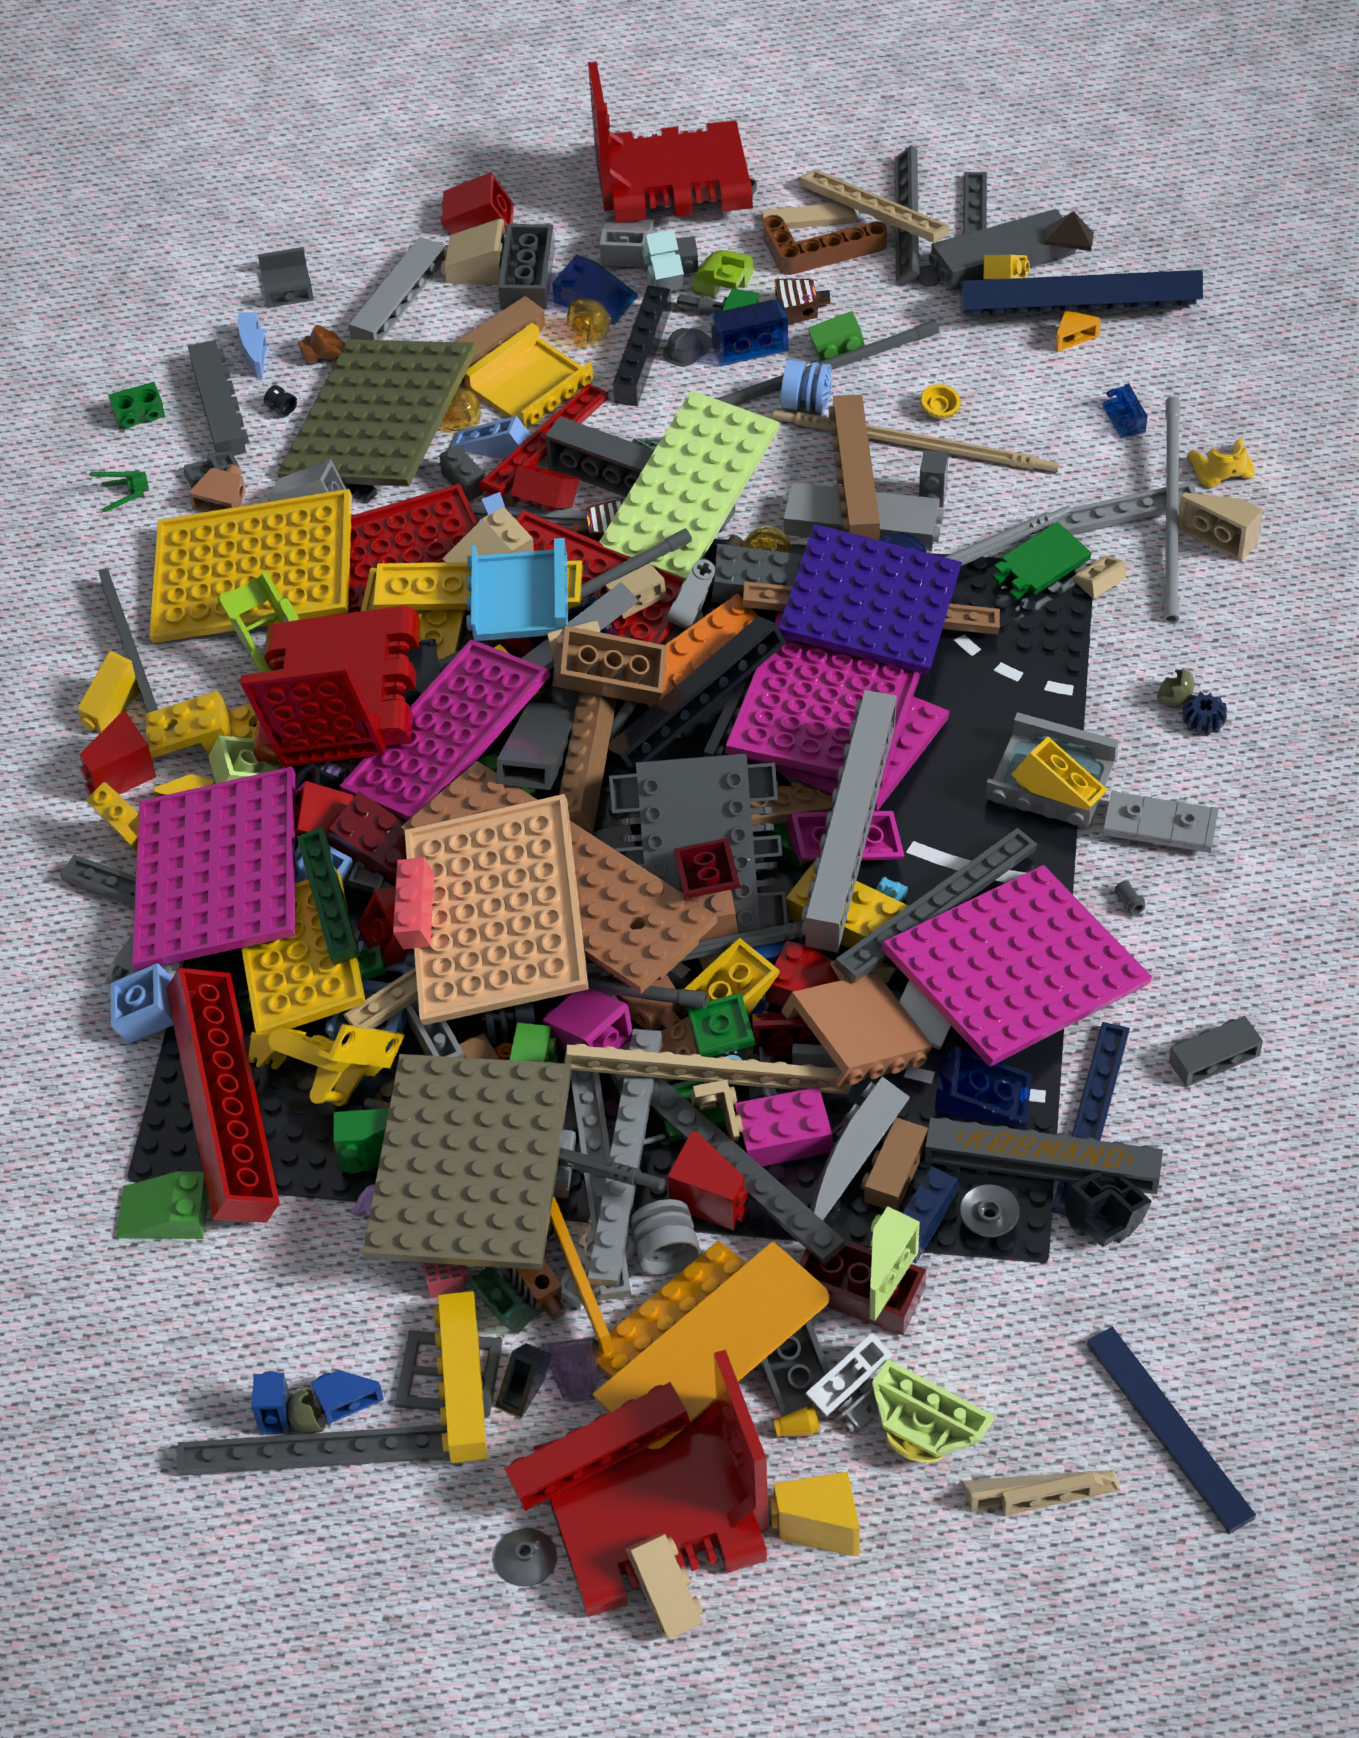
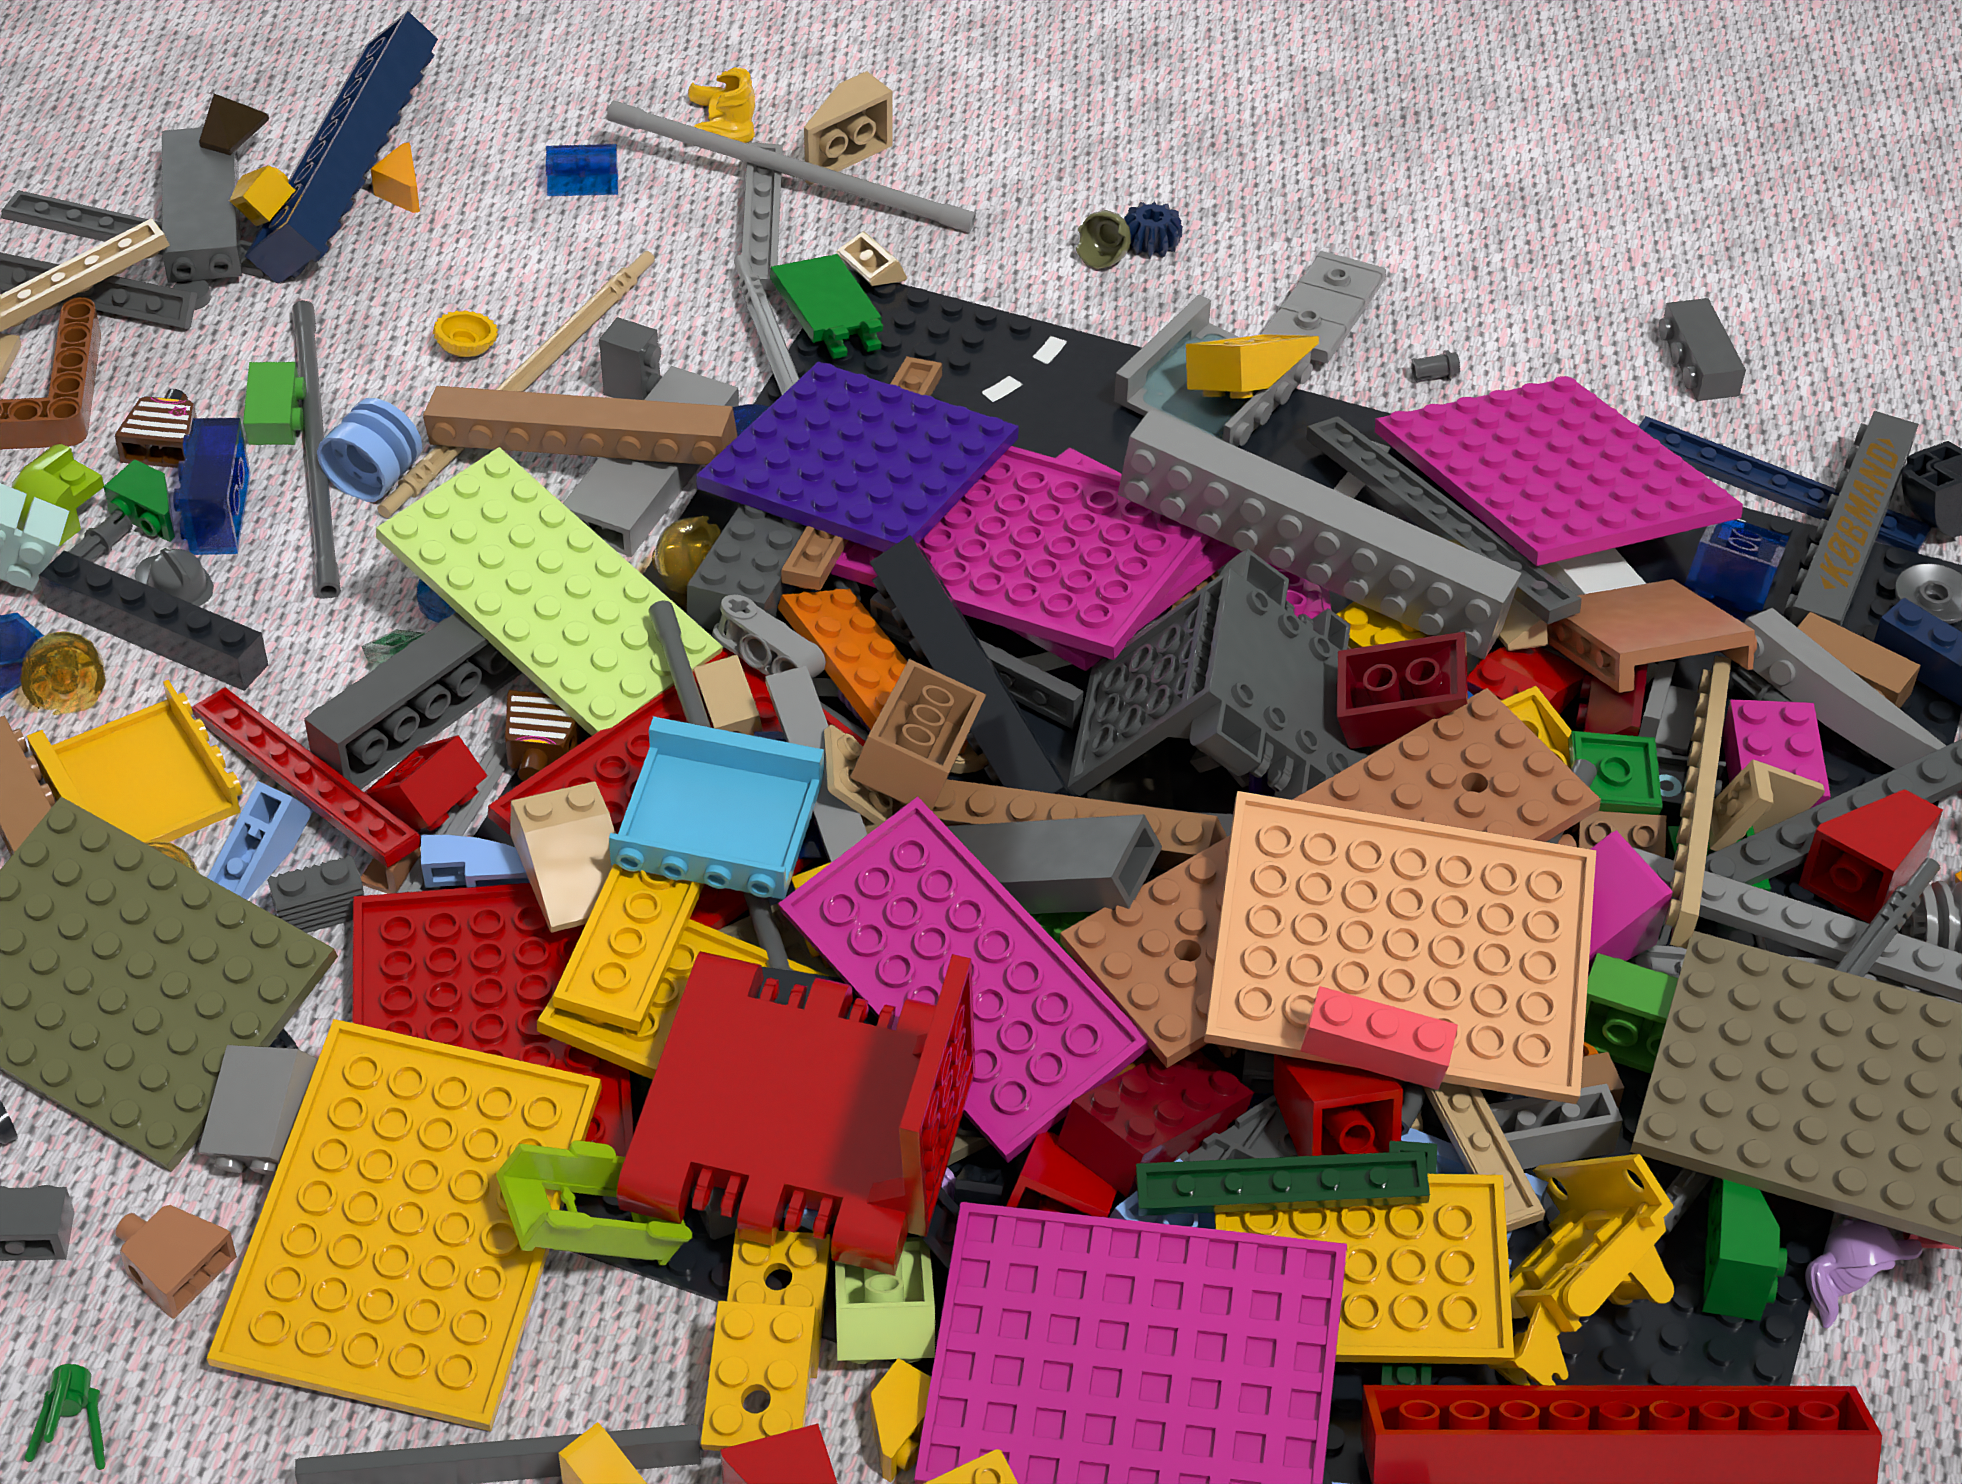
camera: 80 degrees left, 5 degrees down
dark grey slope [183,451,239,488] -> none

